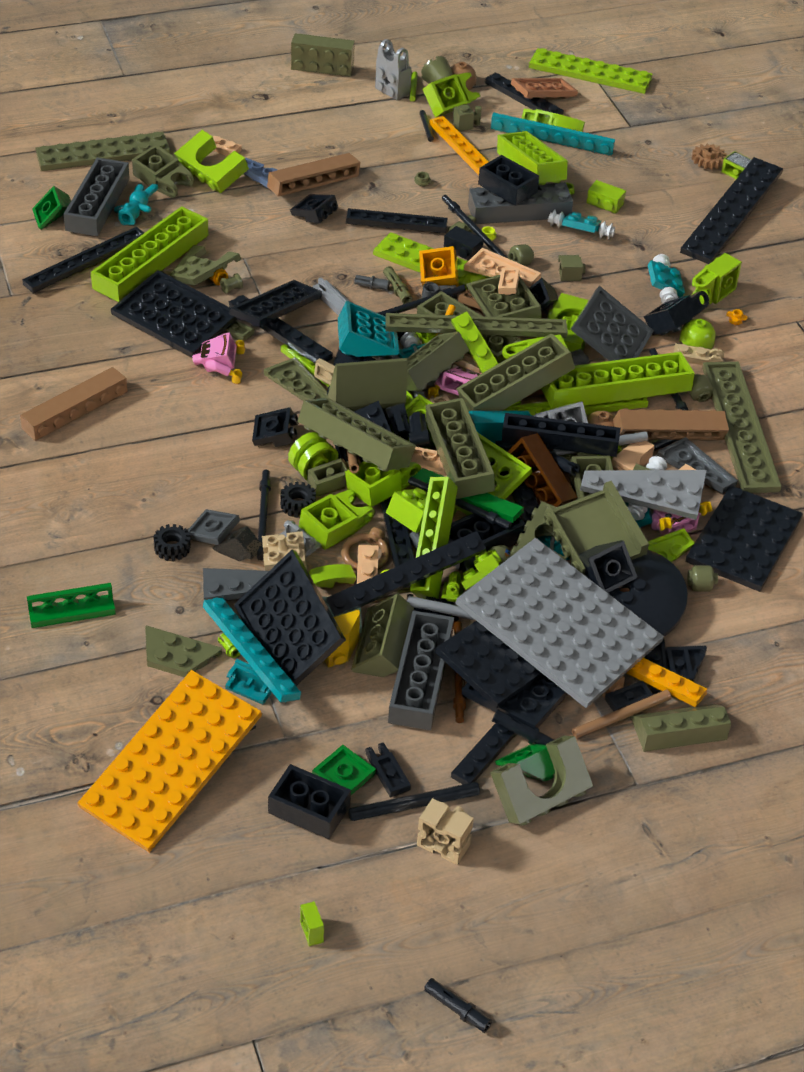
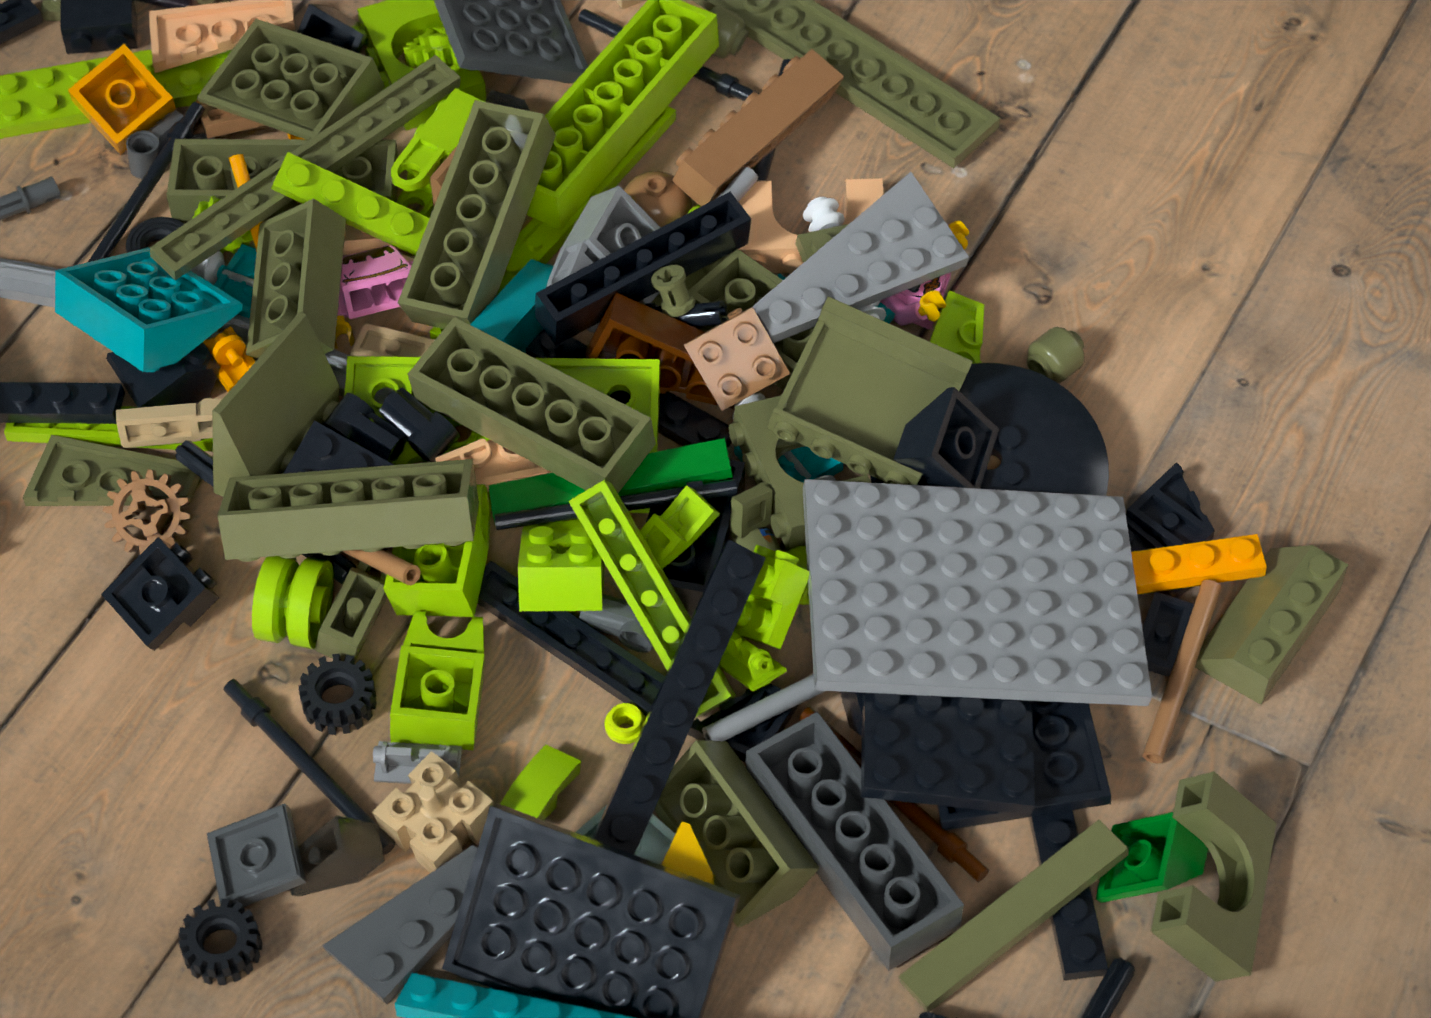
camera: 40 degrees left, 10 degrees up
medium nougat piece [341,527,390,571] -> none
light nougat plate [357,545,379,602] -> none
olive pin [383,266,413,304] -> none
black pin [491,709,555,745] -> none
light nougat plate [498,268,520,295] -> none
dark grey wing [657,437,737,493] -> none
black plate [685,486,803,592] -> none
none -> medium nougat gear [103,469,193,555]
none -> lime slope [640,485,720,569]
none -> olive bush [651,265,696,317]
none -> hinge [684,307,790,411]
none -> olive plate [730,483,772,538]
none -> olive tile [899,819,1129,1012]

